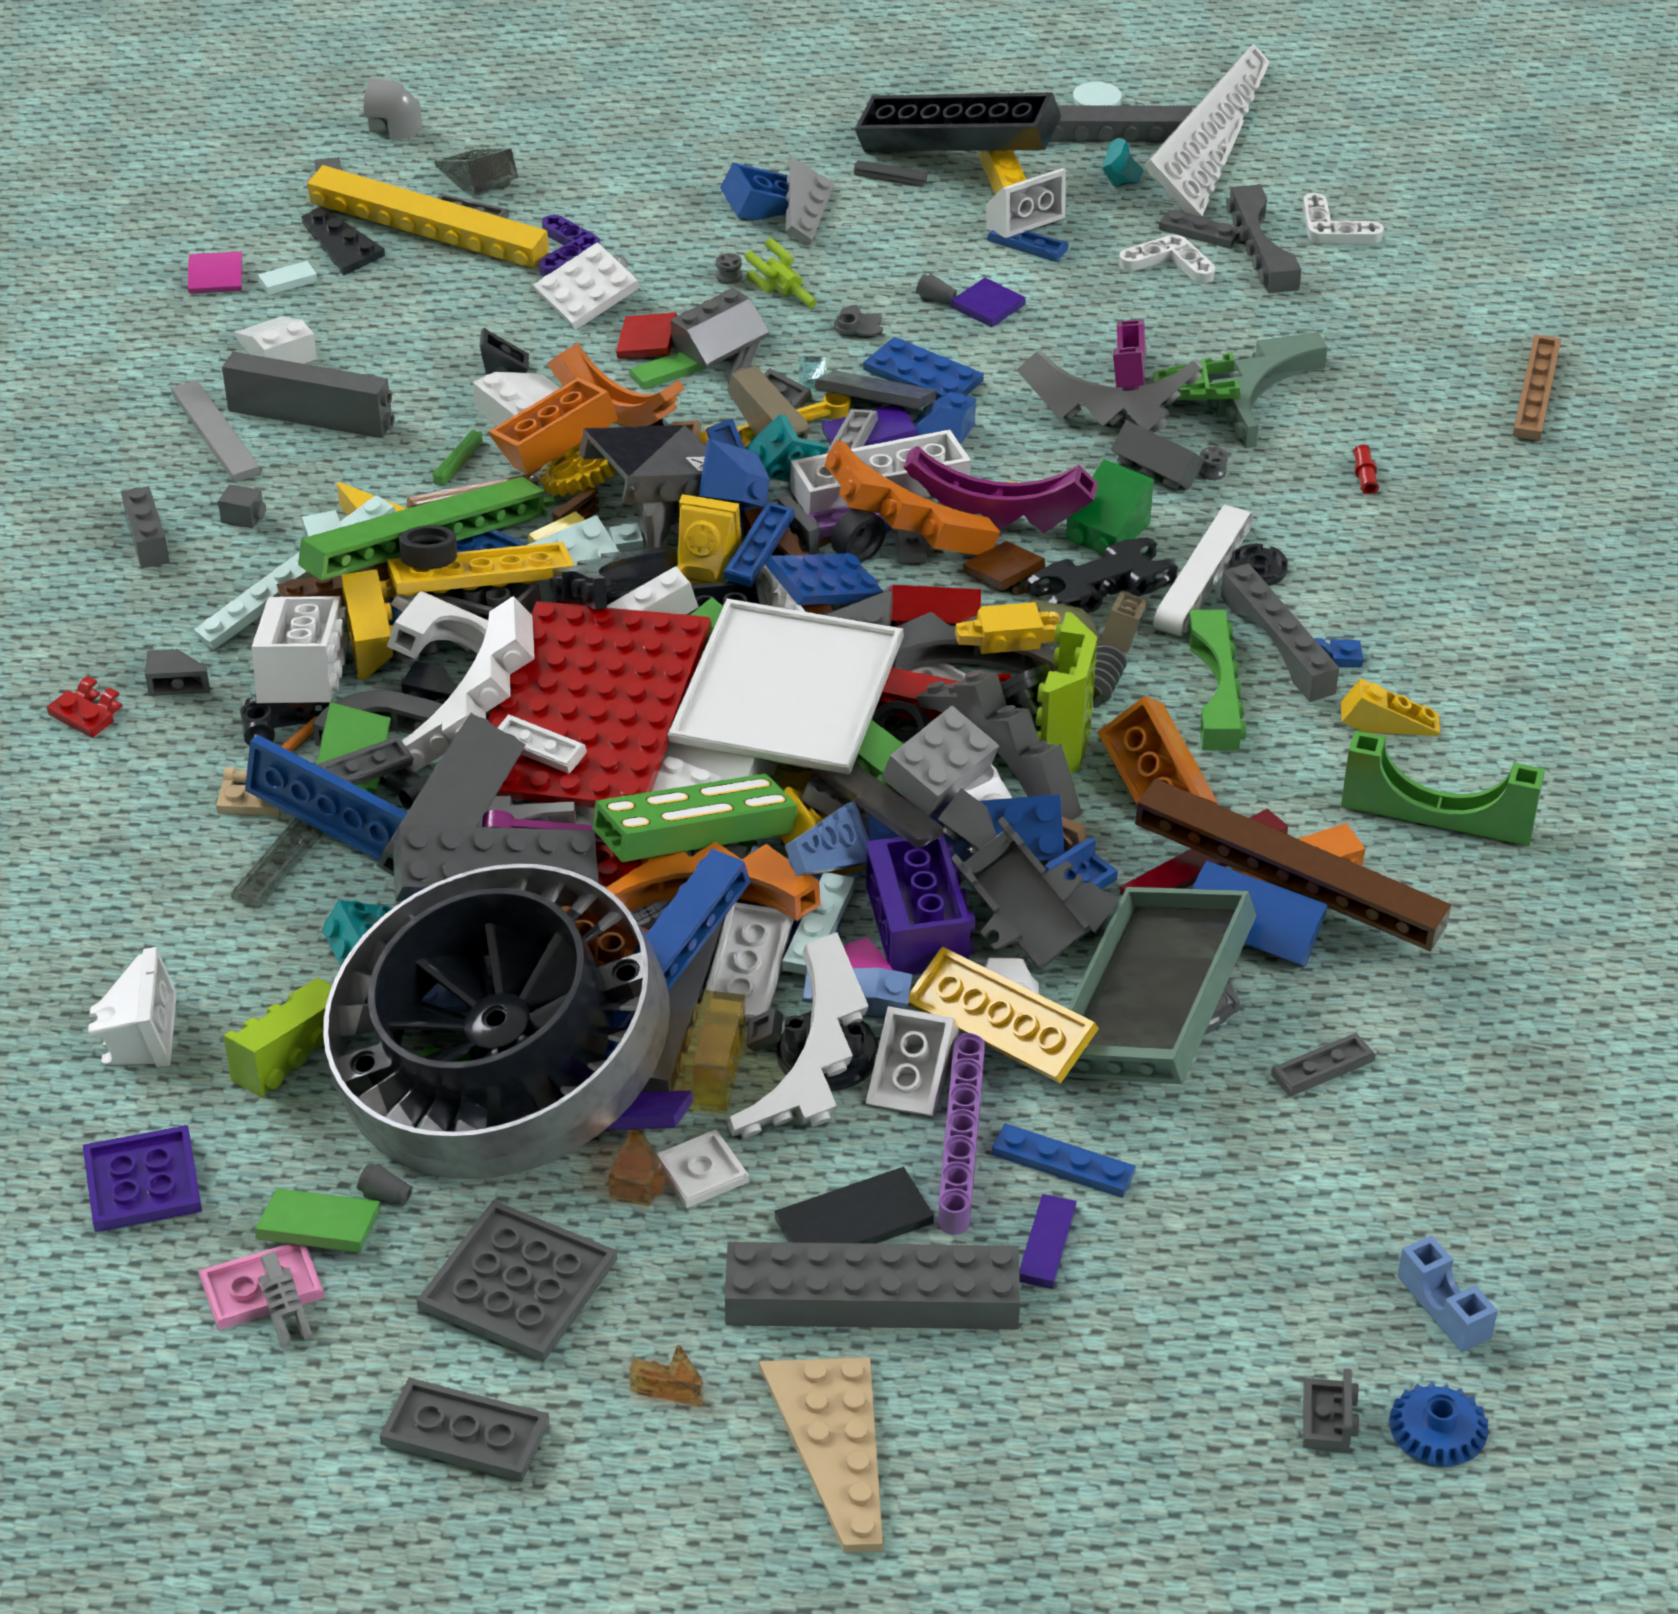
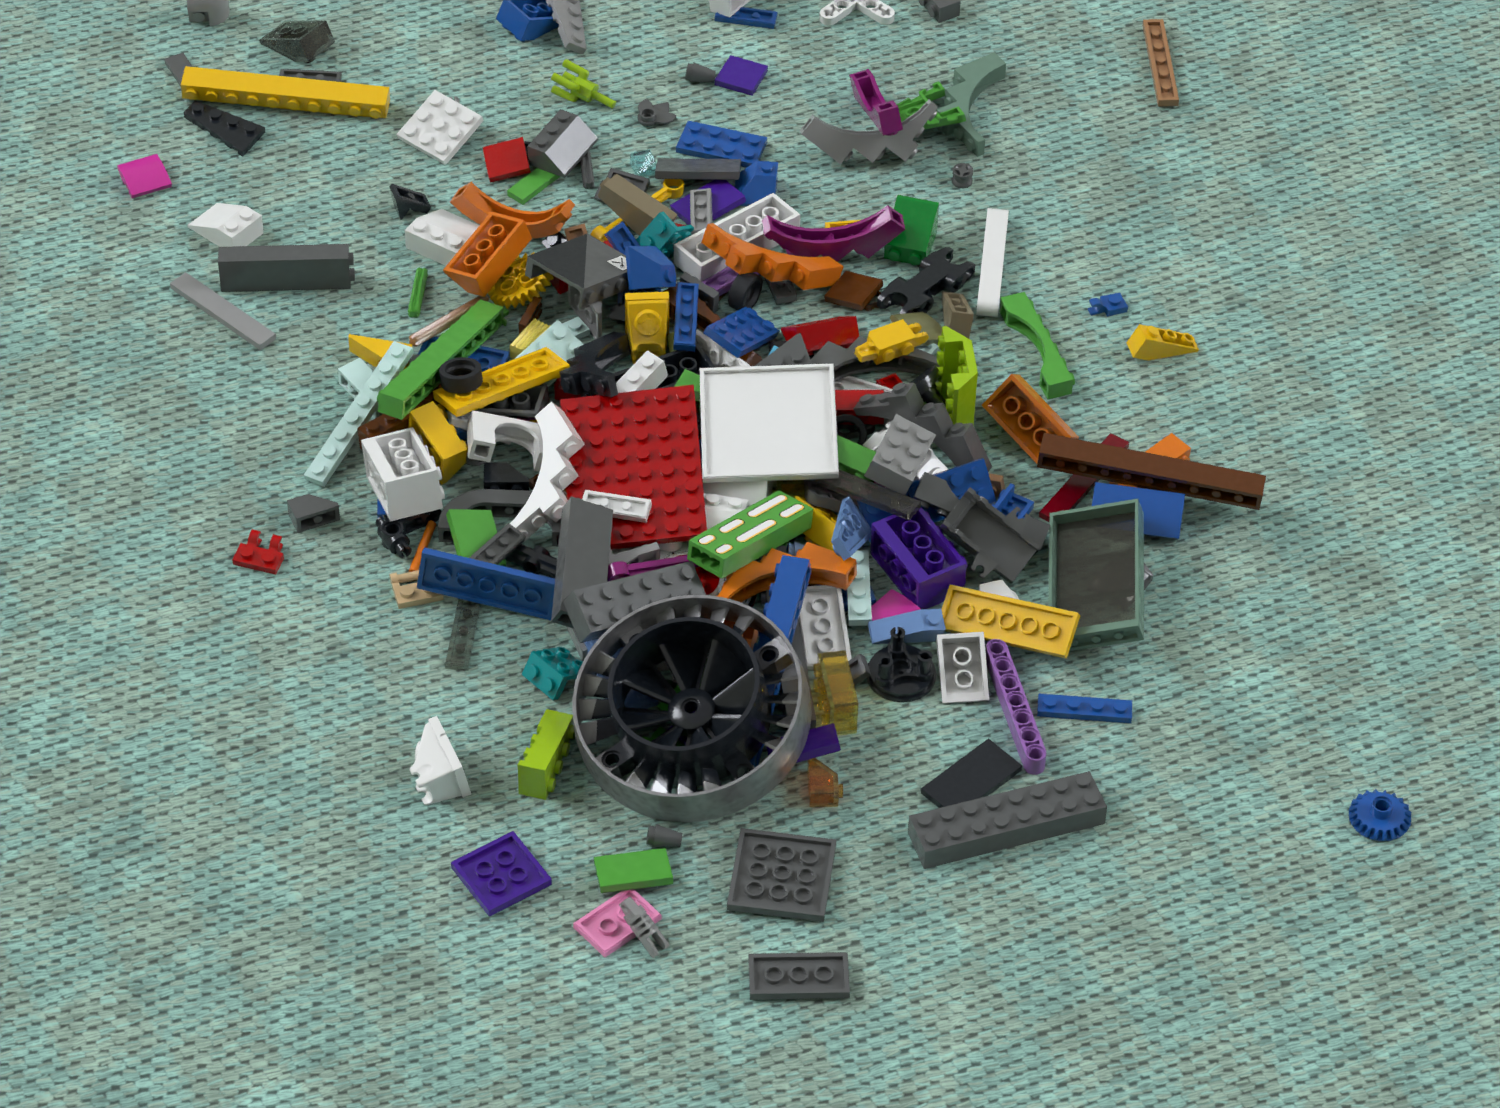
camera: 20 degrees left, 5 degrees up
dark grey brick [121,486,170,569] -> none
dark grey brick [218,484,266,528] -> none
light aqua tile [258,261,318,295] -> none
dark purple beam [539,215,601,277] -> none
clear orange slope [629,1345,704,1407] -> none
white tile [654,1129,749,1208] -> none
dark grey wheel [716,253,742,284] -> none
white arch [727,932,869,1138] -> none
tan wing [759,1357,883,1553] -> none
dark purple tile [1019,1194,1077,1289] -> none
dark grey brick [1110,420,1205,490] -> none
dark grey arch [1220,563,1339,702] -> none
black tile [1229,543,1288,586] -> none
dark grey tile [1271,1033,1376,1097] -> none
dark grey bracket [1303,1368,1359,1451] -> none
bright green arch [1341,730,1545,846] -> none
red pin [1353,444,1379,494] -> none
medium blue arch [1397,1235,1498,1352] -> none

